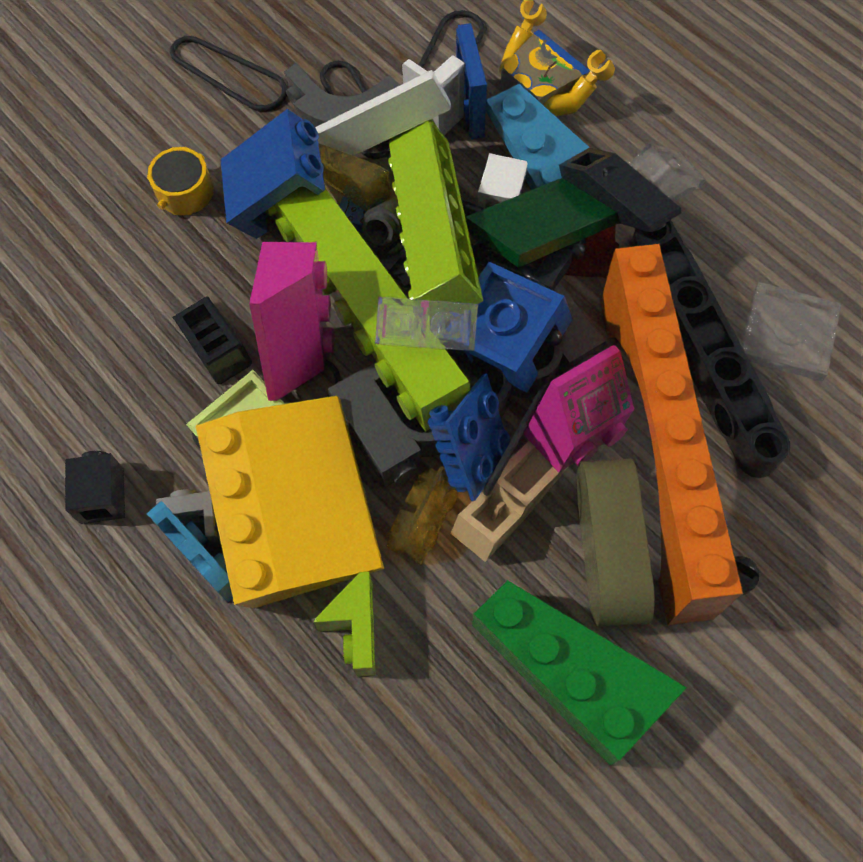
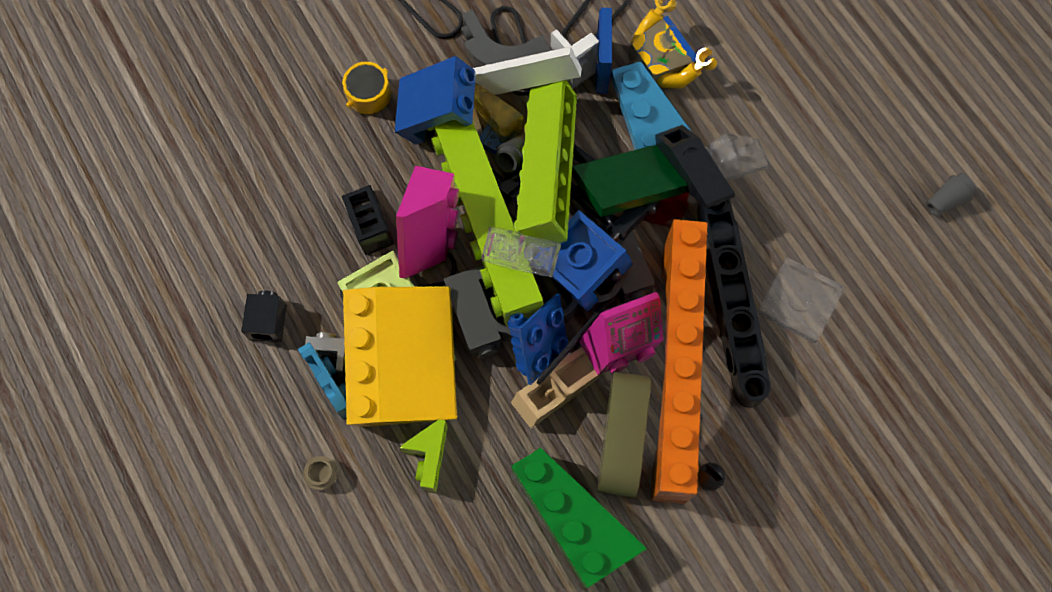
camera: 10 degrees right, 5 degrees up
clear yellow hinge [386,466,458,565] -> none
white panel [478,153,528,208] -> none
none -> dark tan plate [303,456,338,491]

